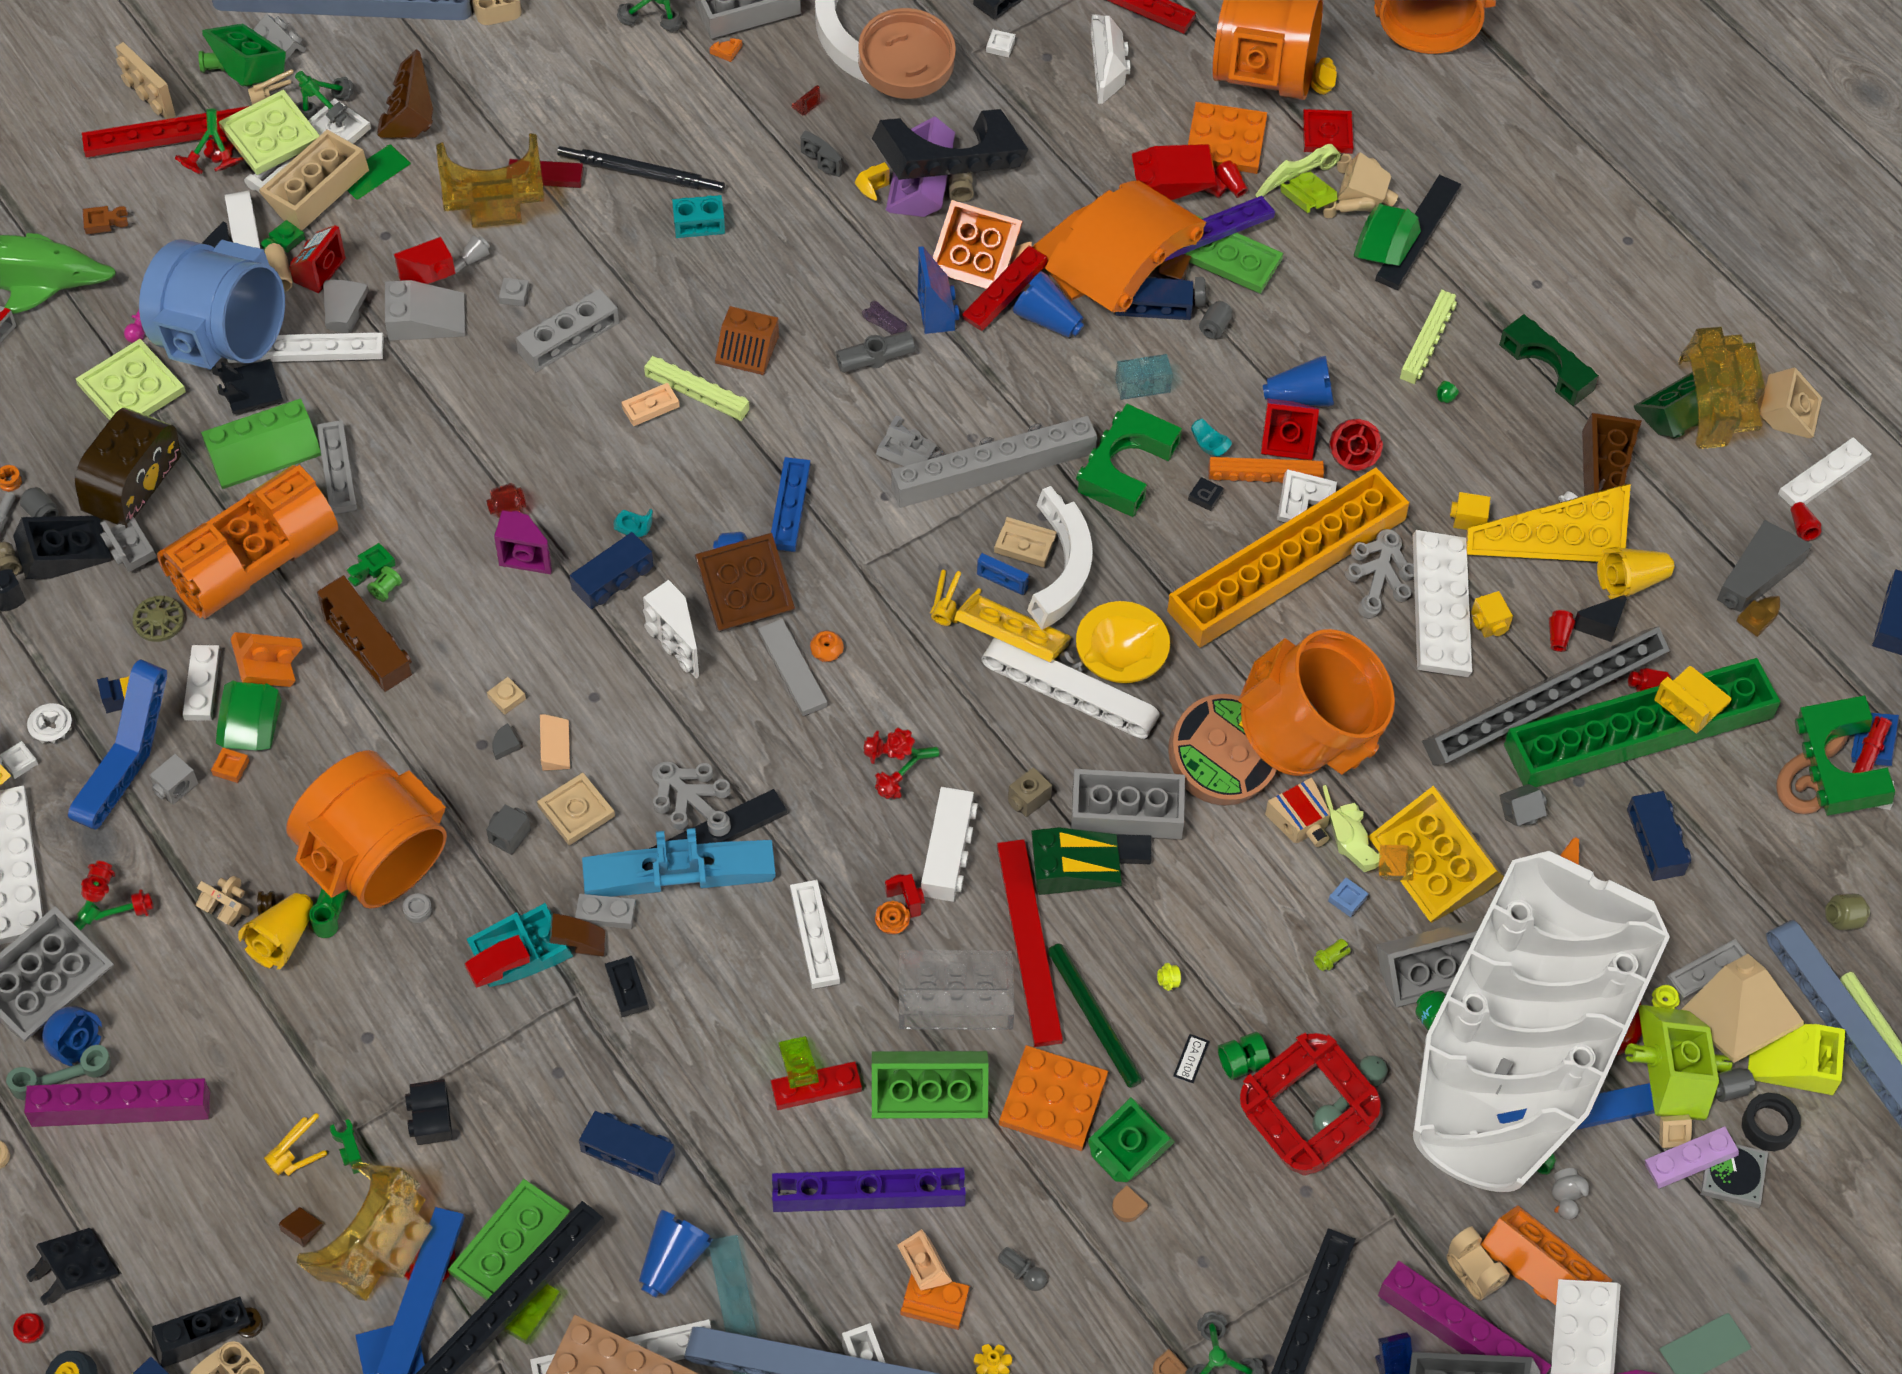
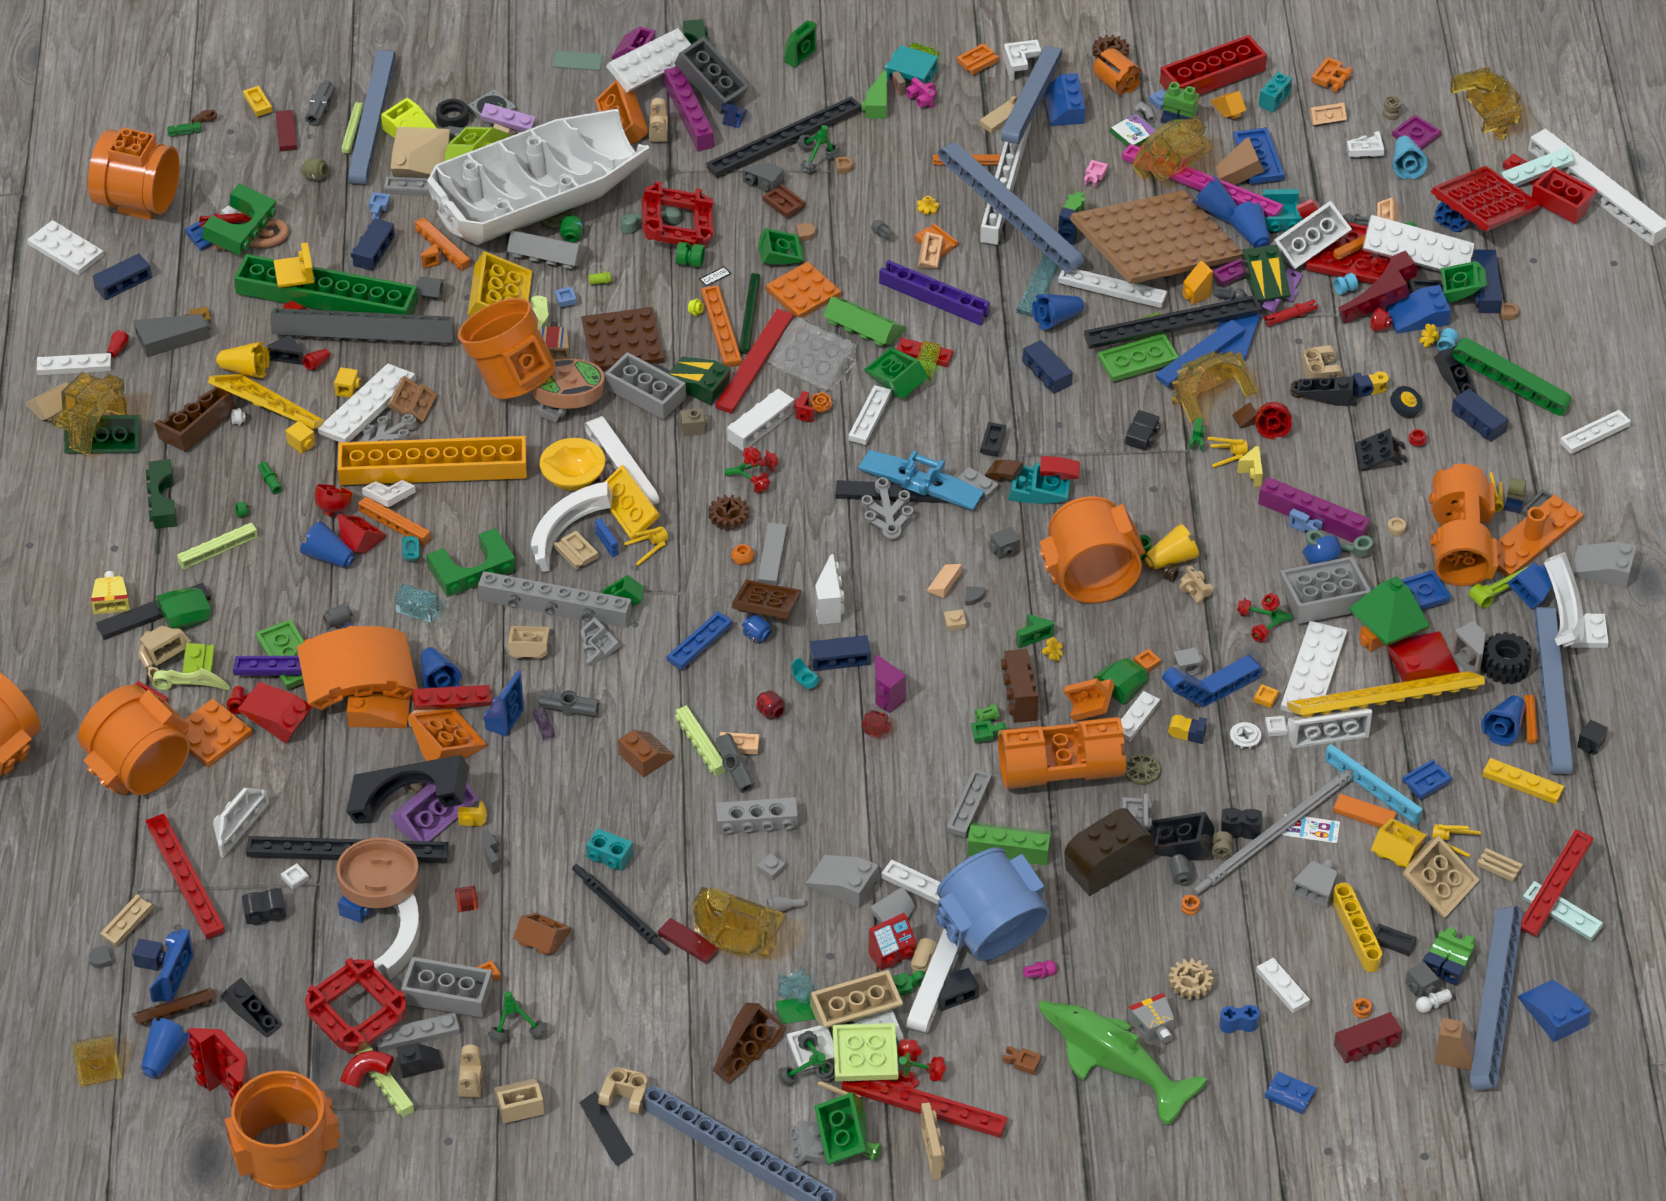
camera: 145 degrees left, 10 degrees down
yellowish green plate [76,339,186,420] -> none
red slope [394,237,456,284] -> none
tan plate [537,773,615,845] -> none
black tile [1188,477,1224,511] -> none
clear yellow piece [1379,845,1415,880] -> none
none -> light yellow torso [91,571,130,614]
none -> black plate [246,836,449,863]
none -> green axle [258,461,283,494]
none -> medium blue plate [369,192,391,221]
none -> medium nougat slope [387,376,437,423]
none -> tan slope [508,626,549,659]
none -> dark orange slope [513,913,572,955]
none -> reddish brown plate [581,307,664,371]
none -> green slope [601,575,644,607]
none -> orange tile [701,285,742,367]
none -> reddish brown gear [709,494,749,530]
none -> dark grey piece [715,733,755,793]
none -> dark grey slope [743,163,784,192]
none -> dark red head [756,690,785,720]
none -> copper plate [763,184,806,219]
none -> clear light blue hips [777,968,817,1004]
none -> green slope [864,347,929,399]
none -> green slope [1016,614,1055,649]
none -> yellow plant [1042,637,1063,662]
none -> light yellow slope [1237,446,1263,487]
none -> light orange tile [1253,684,1279,708]
none -> red cylinder [1255,401,1292,440]
none -> medium blue plate [1288,508,1323,533]

